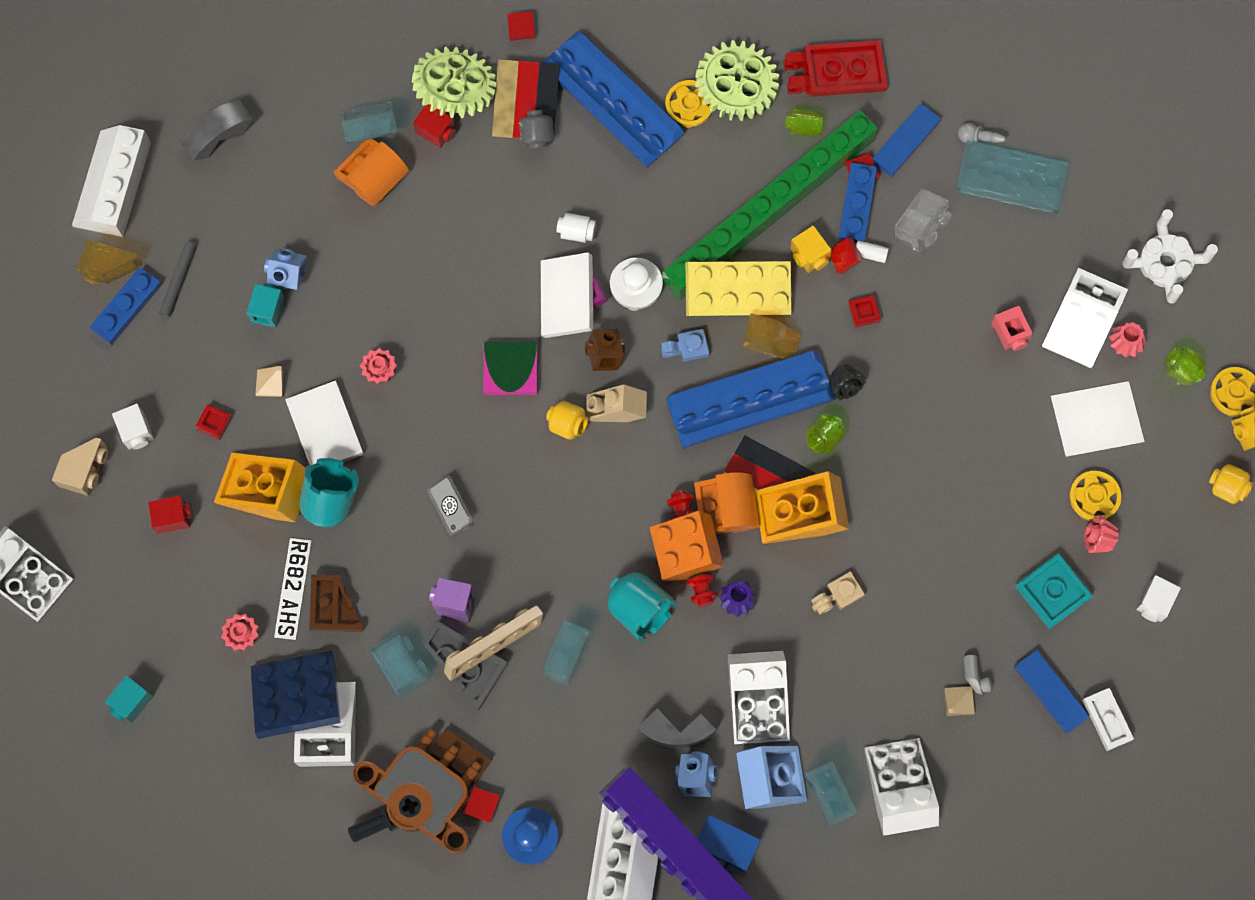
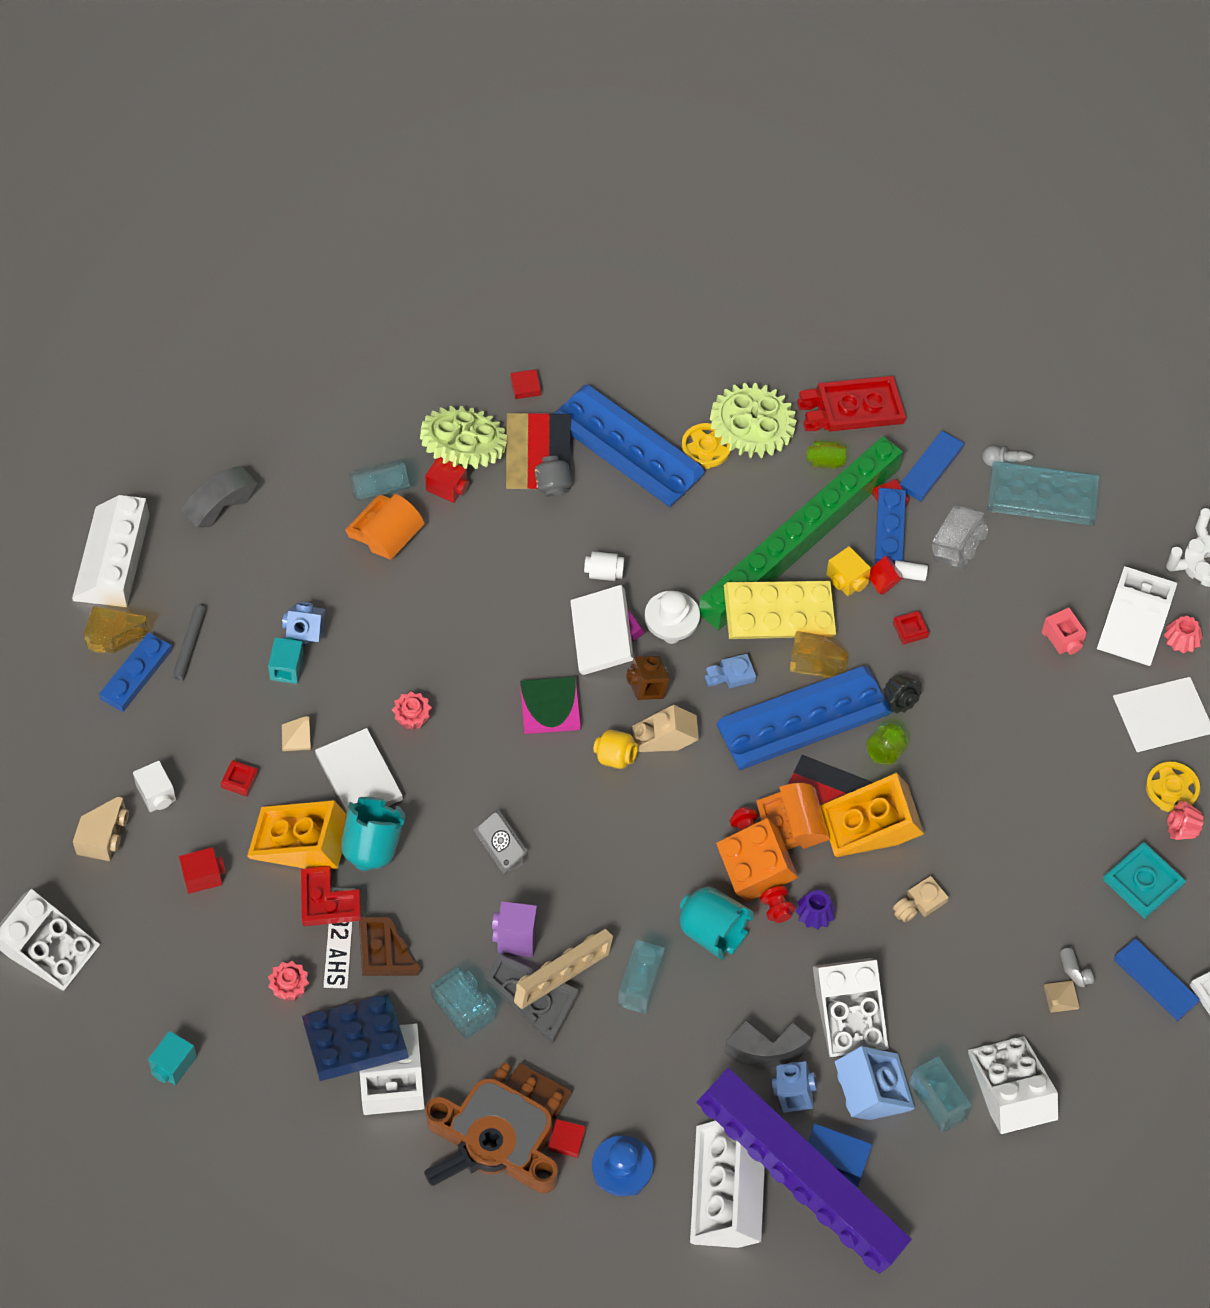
camera: 10 degrees left, 15 degrees down
none -> red plate [301,866,362,926]

